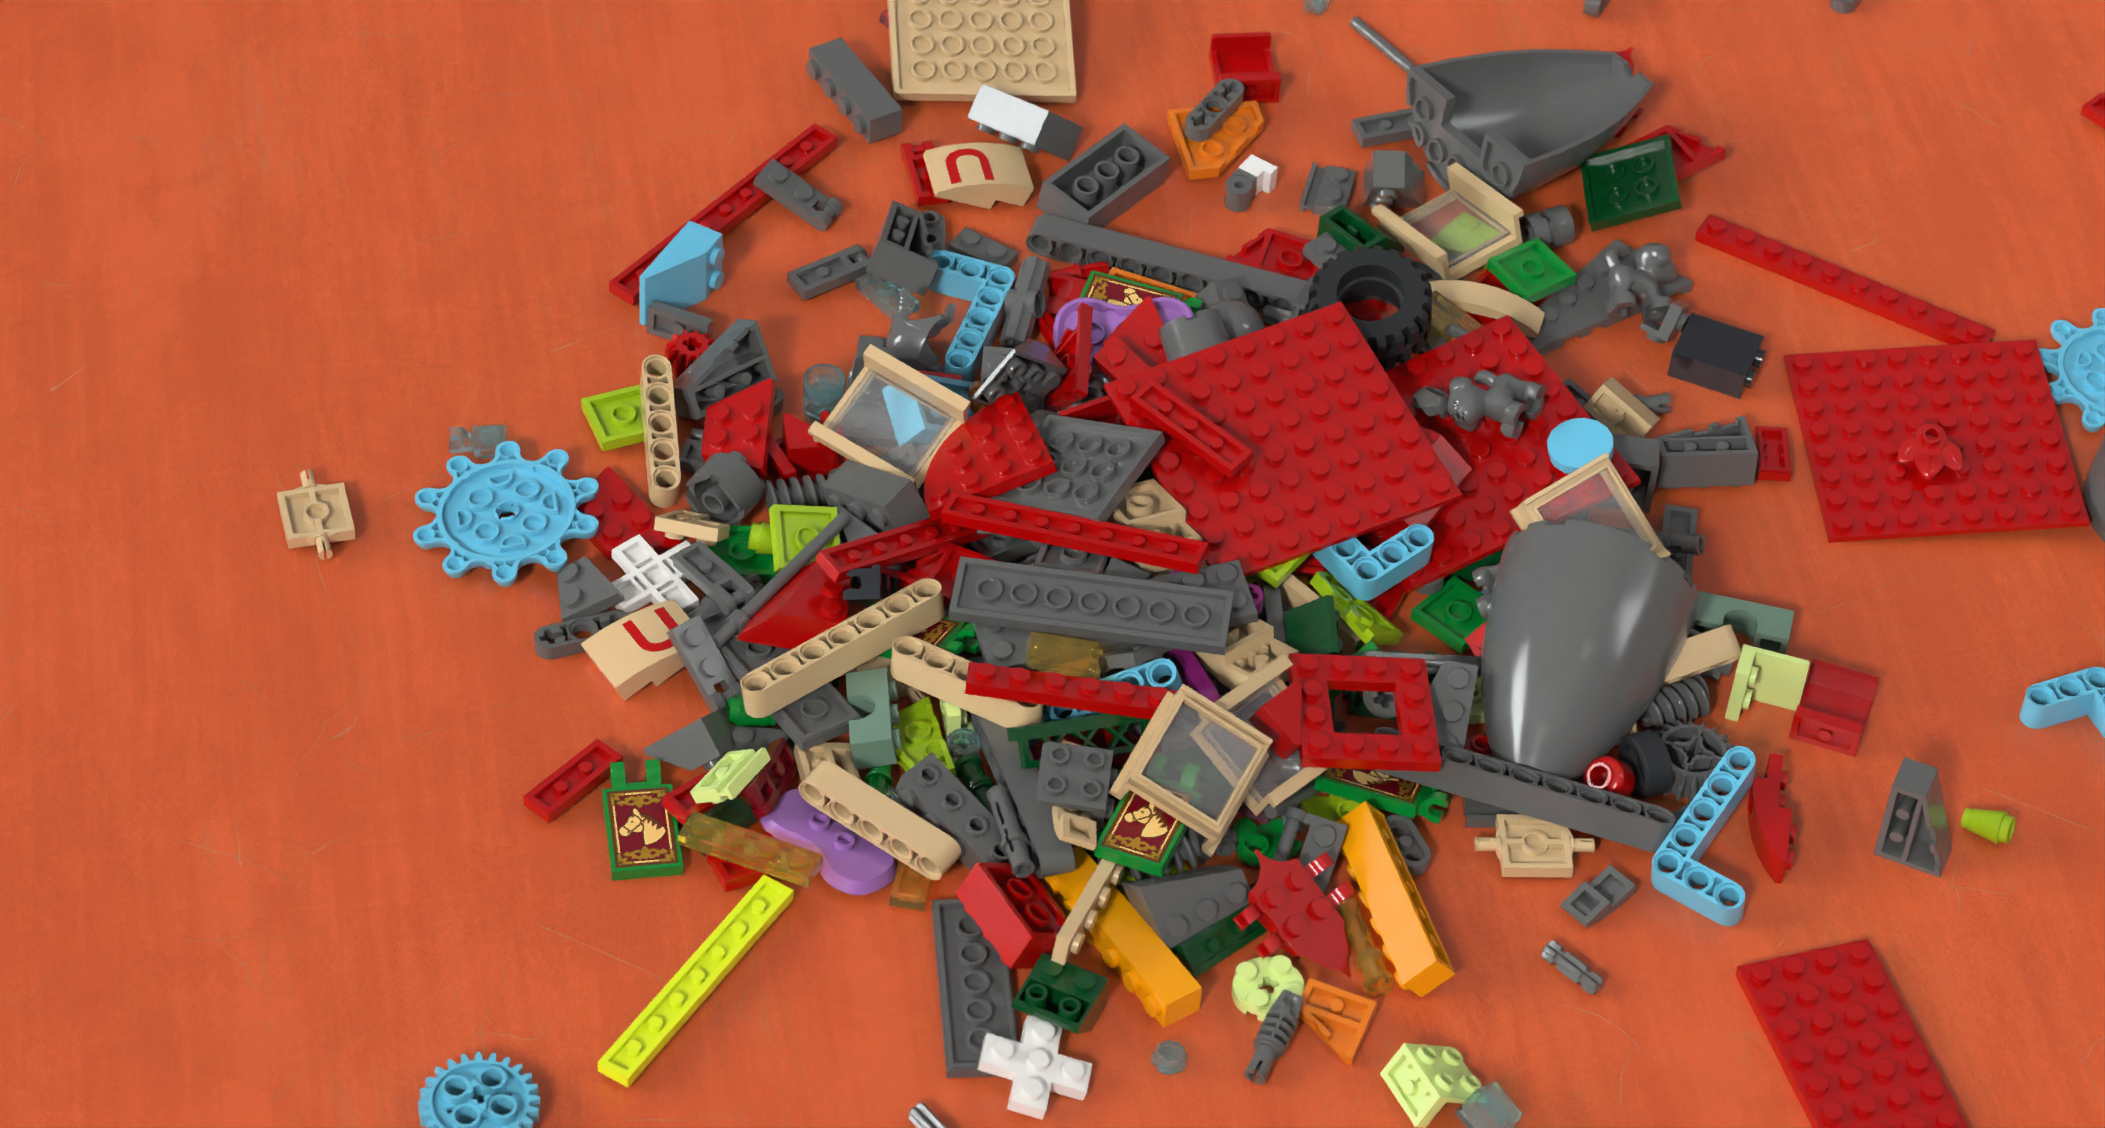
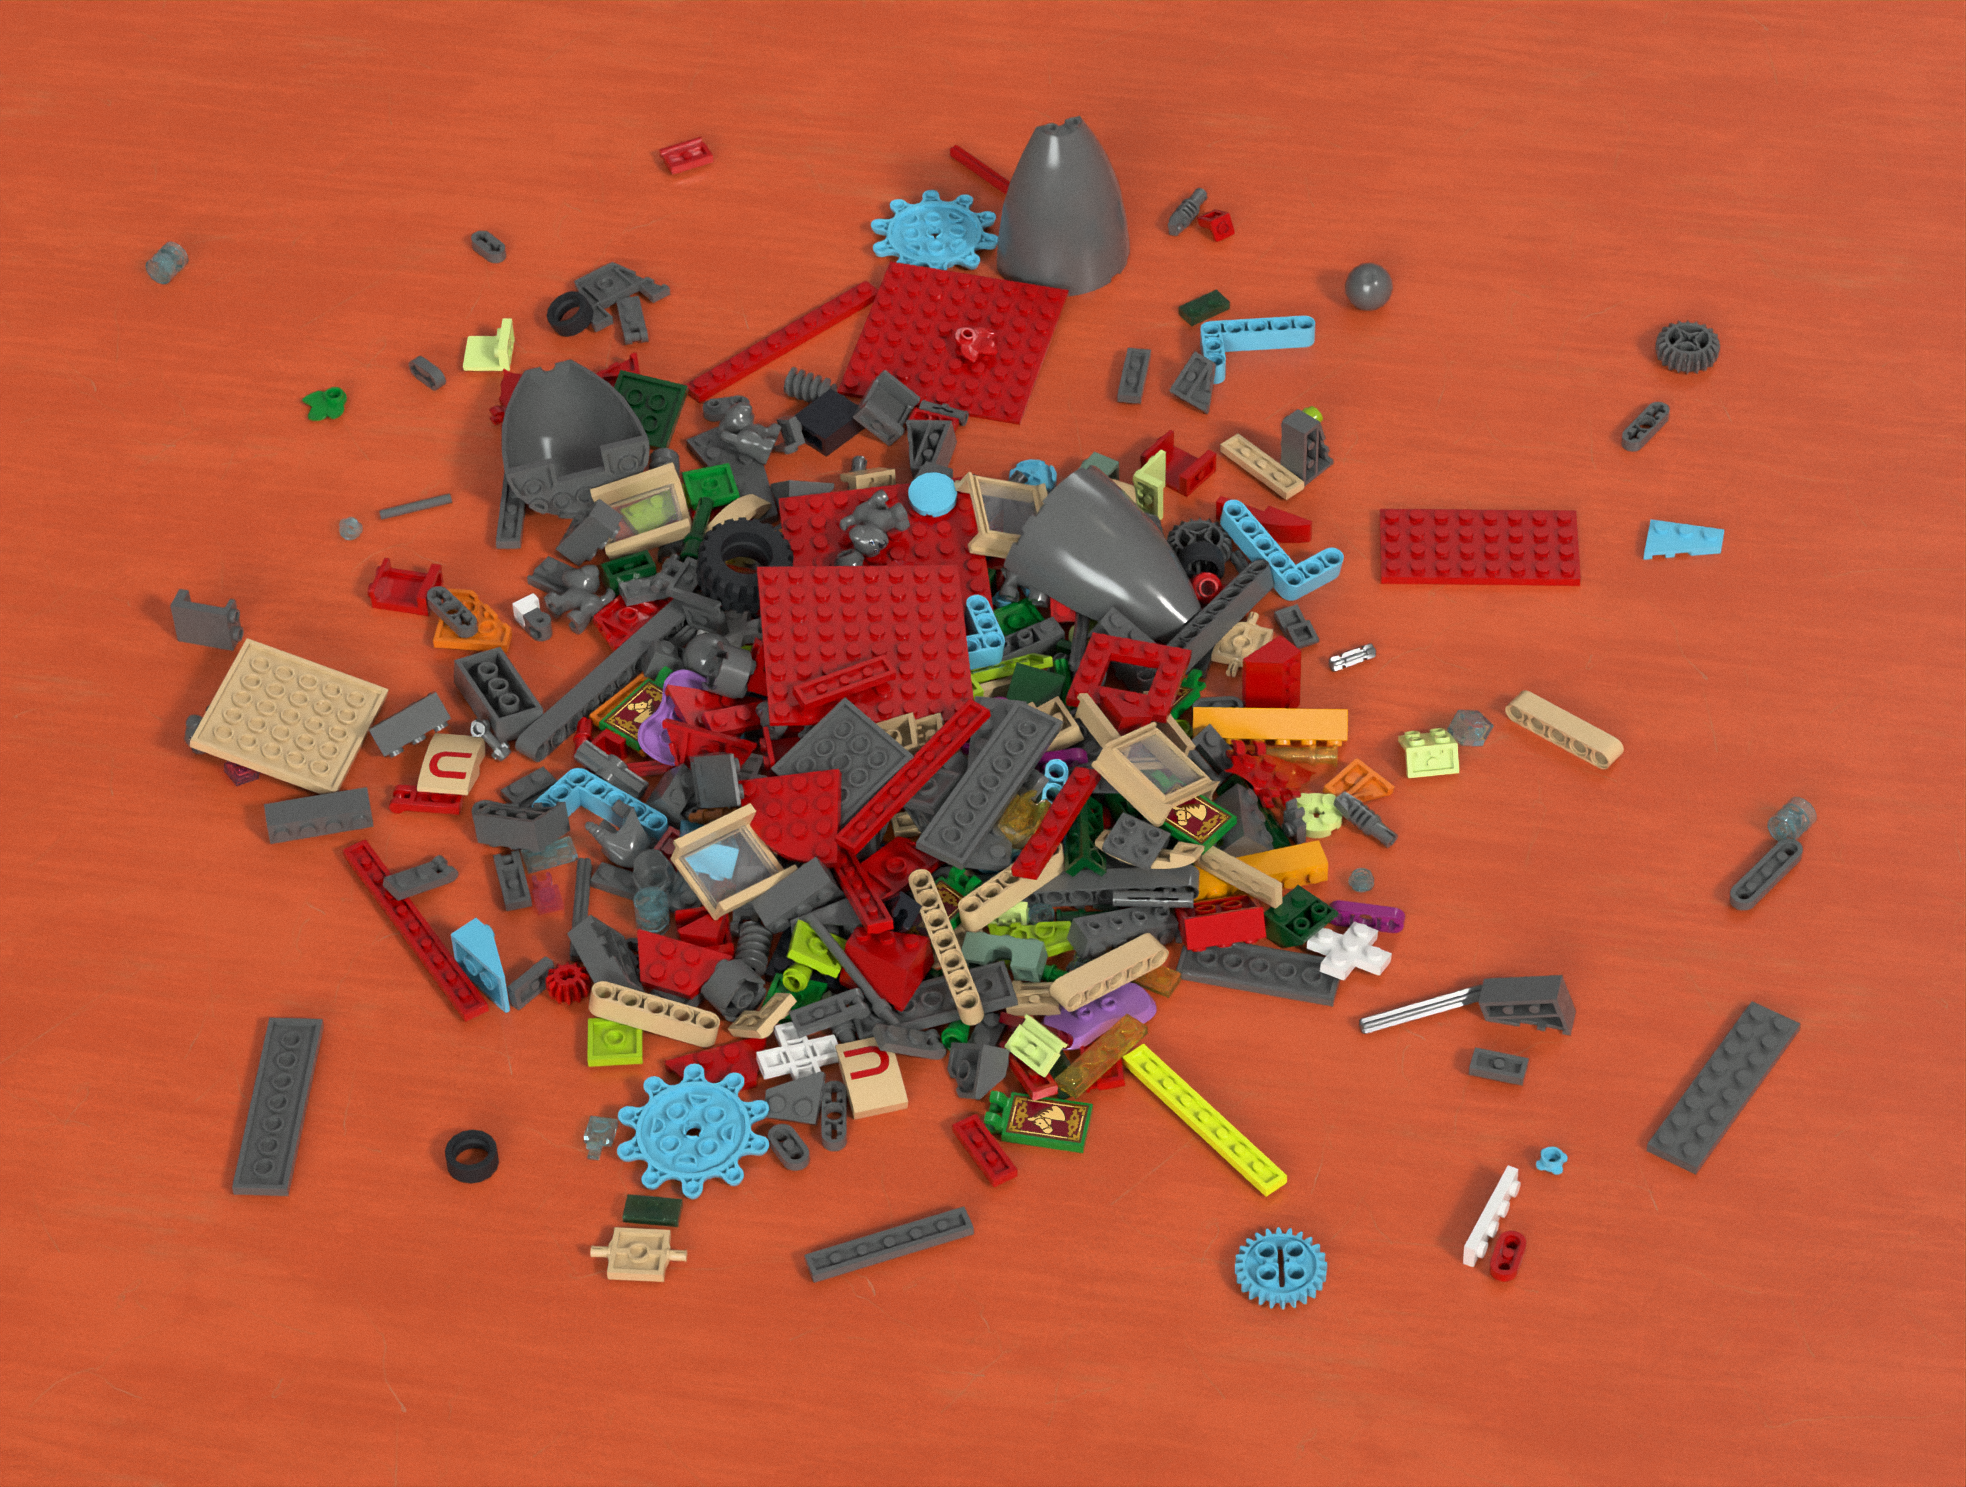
camera: 65 degrees left, 0 degrees up
none -> dark grey plate [232,1017,324,1196]
none -> black tyre [445,1130,499,1184]
none -> yellowish green bracket [463,318,515,371]
none -> dark grey bar [470,719,512,762]
none -> clear pink plate [532,872,564,915]
none -> dark grey animal [544,565,615,635]
none -> black tyre [547,291,594,337]
none -> dark grey axle [569,858,592,962]
none -> dark grey wing [574,262,670,332]
none -> dark grey plate [616,296,649,345]
none -> clear green plate [622,1194,683,1227]
none -> dark green pin [679,497,714,563]
none -> dark grey plate [703,395,750,422]
none -> dark grey plate [768,1124,810,1171]
none -> dark grey slope [771,480,834,511]
none -> dark grey piece [784,367,837,403]
none -> dark grey plate [804,1207,974,1283]
none -> dark grey panel [852,370,921,446]
none -> dark grey pin [919,400,969,426]
none -> dark grey slope [1002,617,1065,661]
none -> medium azure tile [1009,459,1057,492]
none -> dark grey plate [1117,348,1151,404]
none -> dark grey wing [1169,351,1216,414]
none -> tan plate [1220,434,1304,500]
none -> red slope [1242,635,1302,709]
none -> dark grey plate [1282,798,1306,845]
none -> magenta beam [1329,900,1405,933]

